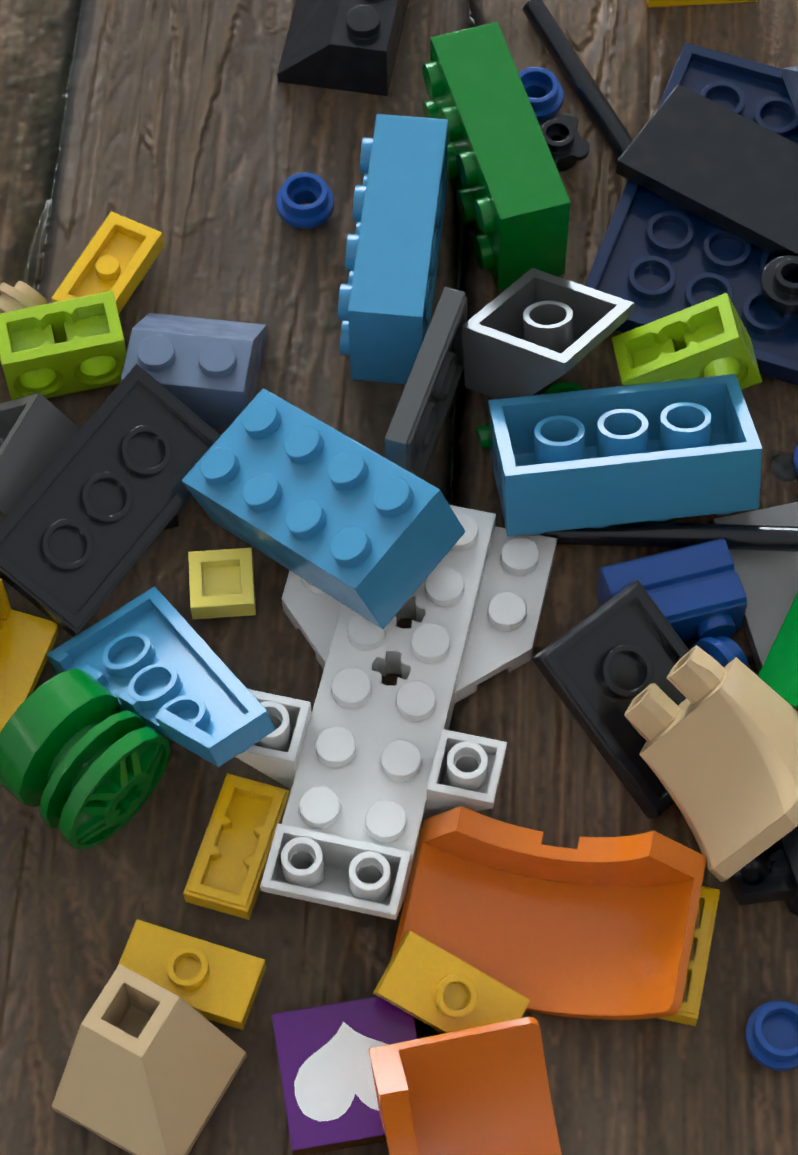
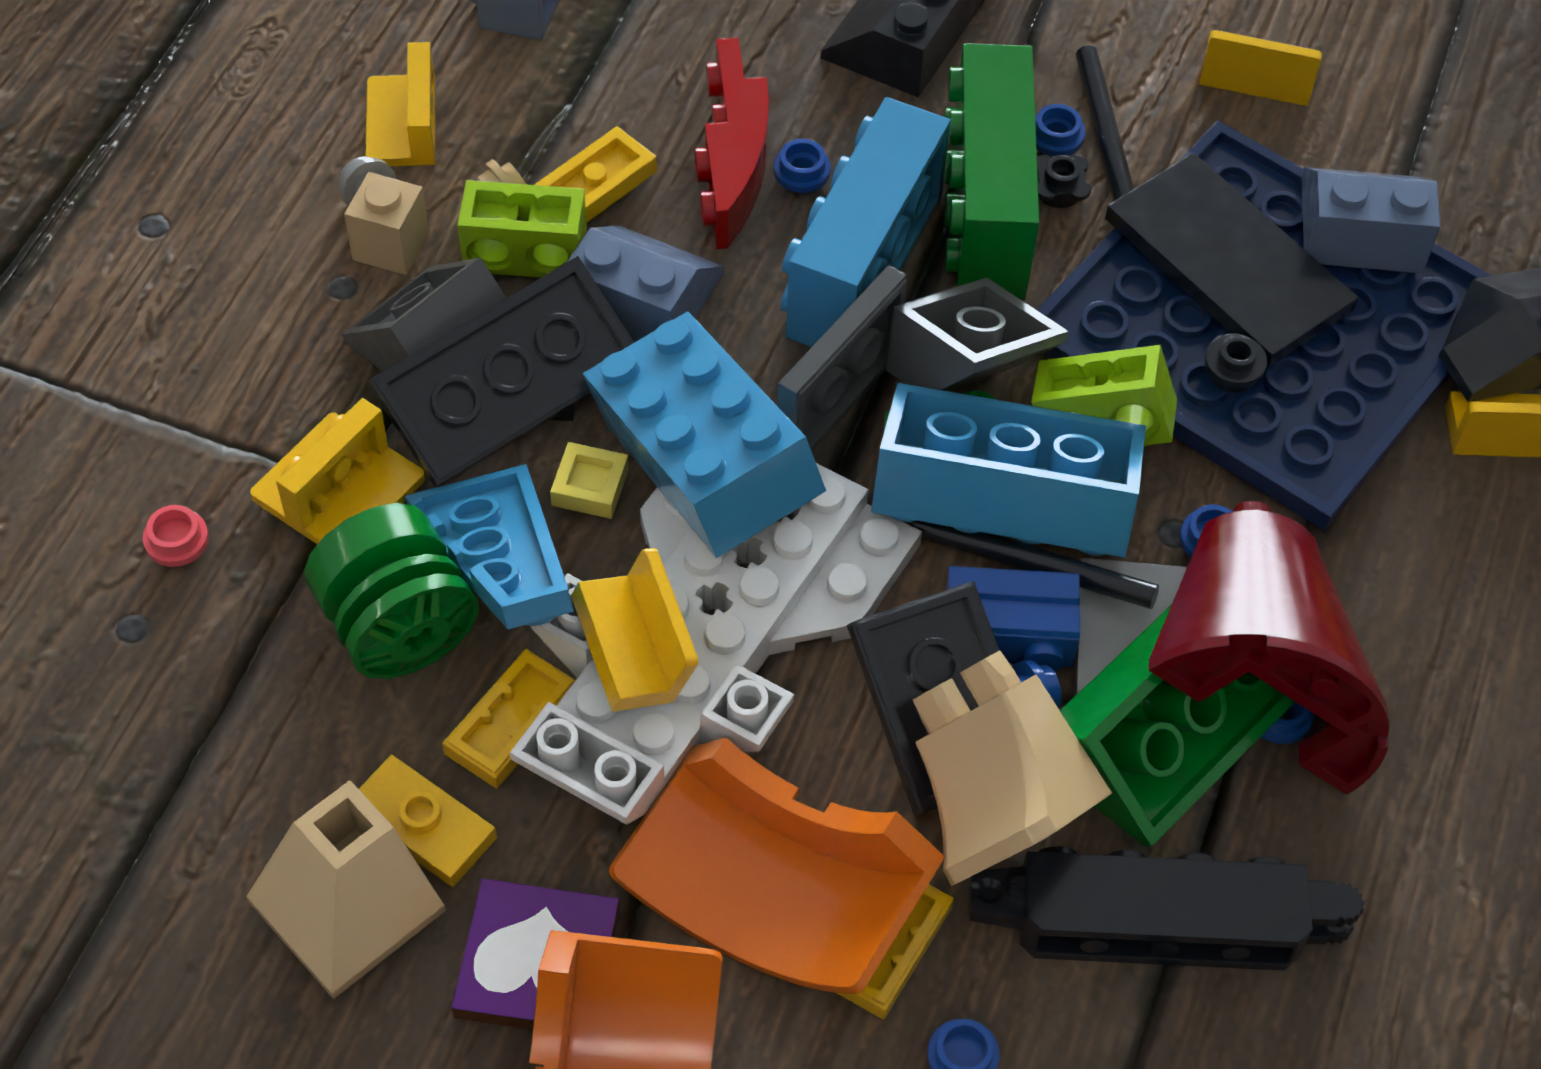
camera: 15 degrees right, 5 degrees down
yellow plate [373,931,531,1034] -> none
none -> yellow panel [571,548,698,712]
none -> red slope [695,37,769,249]

